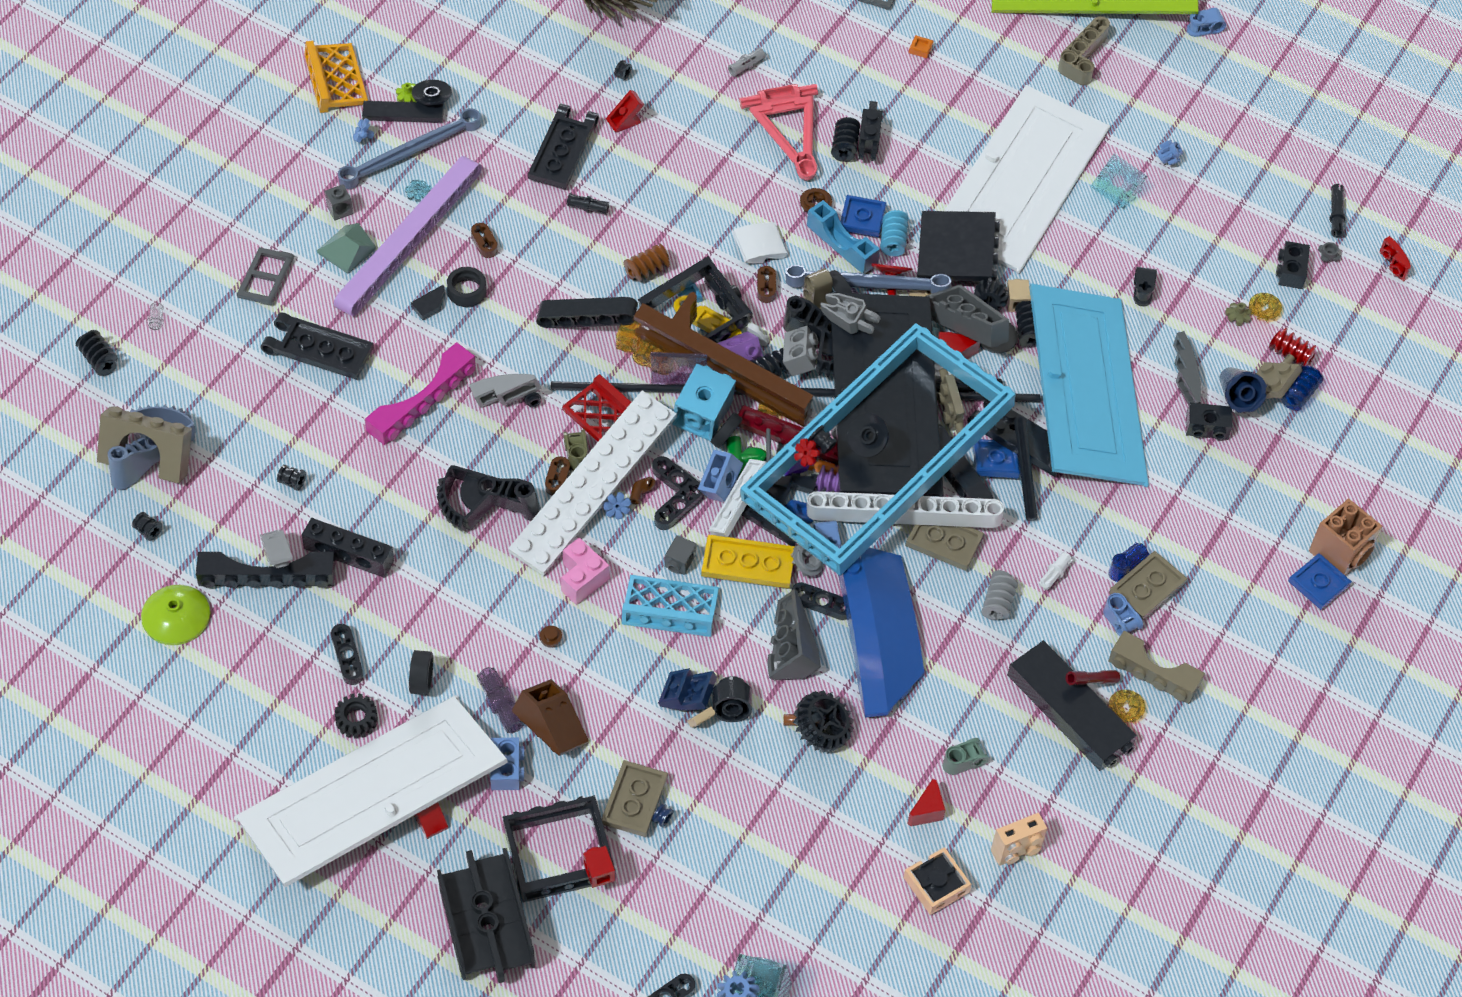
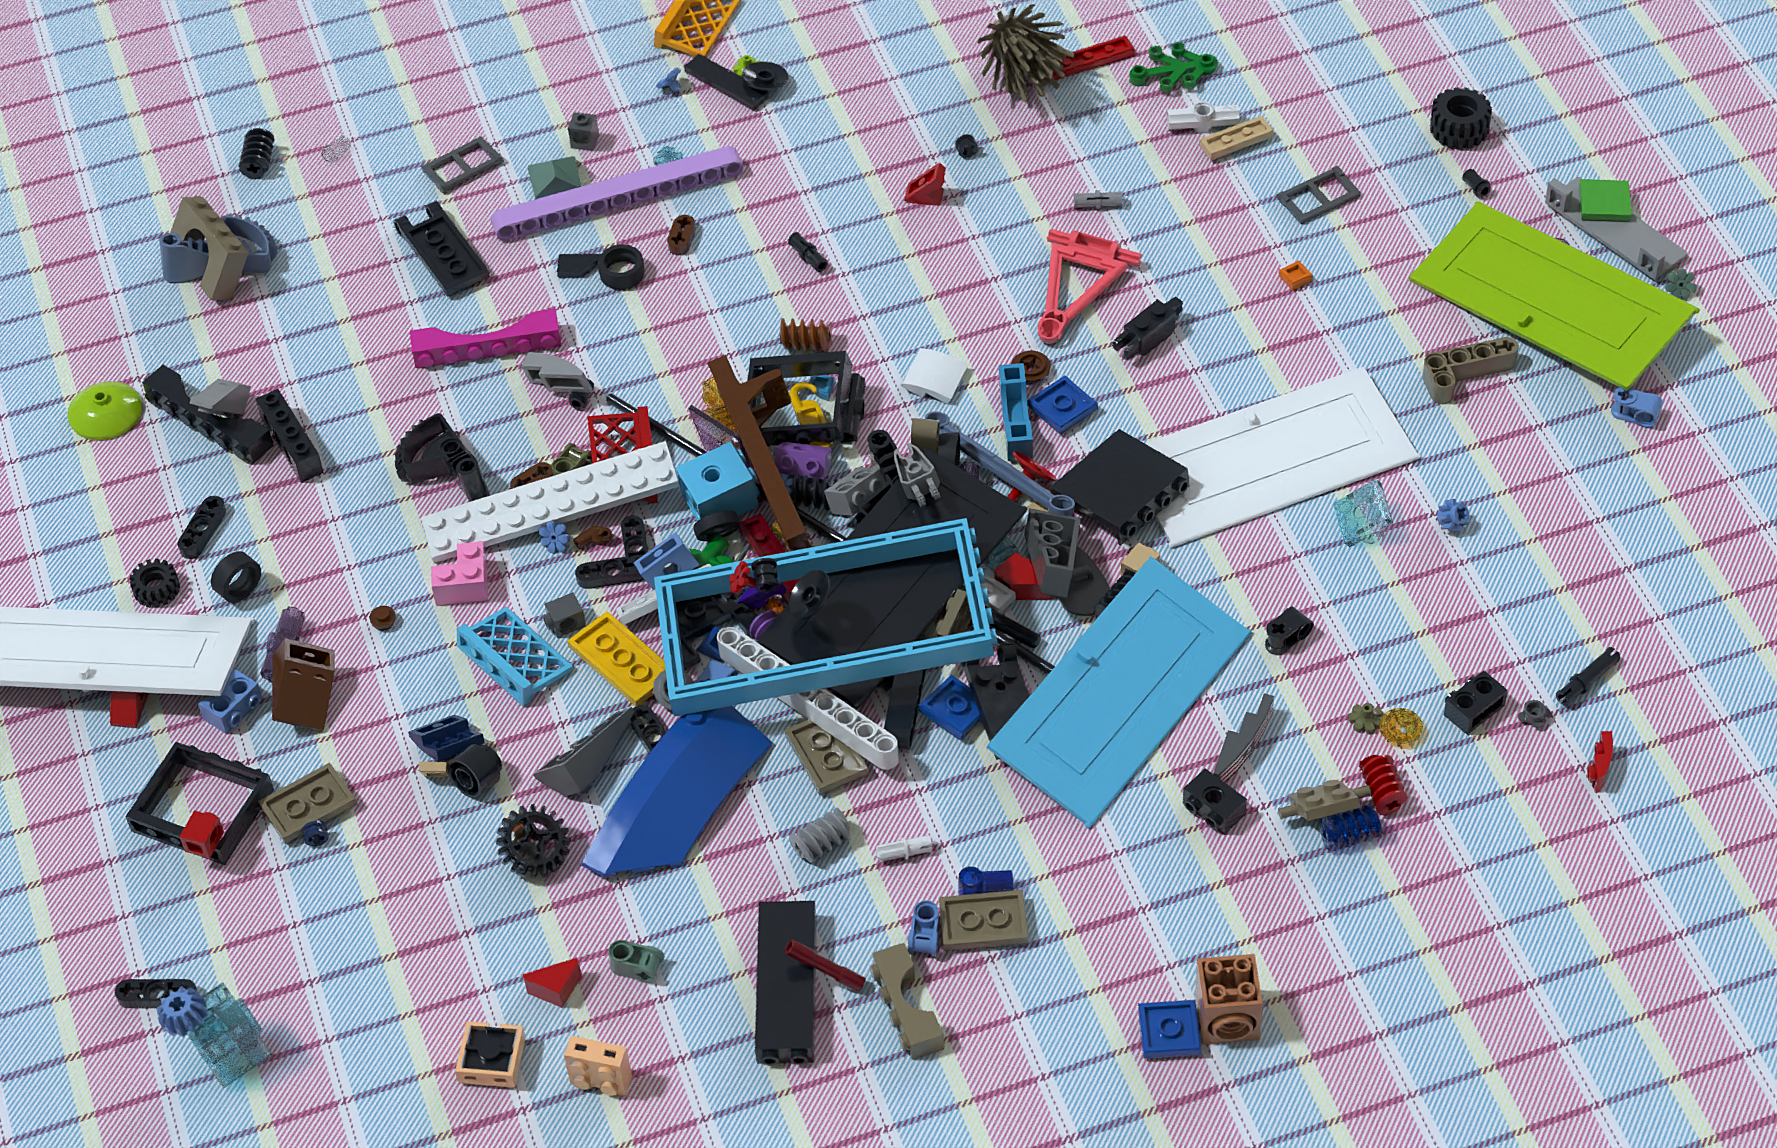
camera: 45 degrees right, 5 degrees down
black bush [132,512,162,541] -> none
black bush [277,464,306,491] -> none
sand blue piece [338,108,481,189] -> none
black piece [437,848,536,983] -> none
black hinge [528,103,599,189] -> none
black beam [536,297,638,328] -> none
white tile [747,322,769,347] -> none
reddish brown beam [757,266,776,303] -> none
black piece [831,117,860,162] -> none
medium azure piece [880,210,909,257] -> none
black gear [974,277,1009,312] -> none
black axle [1014,417,1038,521] -> none
clear yellow gear [1108,689,1145,724] -> none
dark blue cone [1219,367,1267,413] -> none

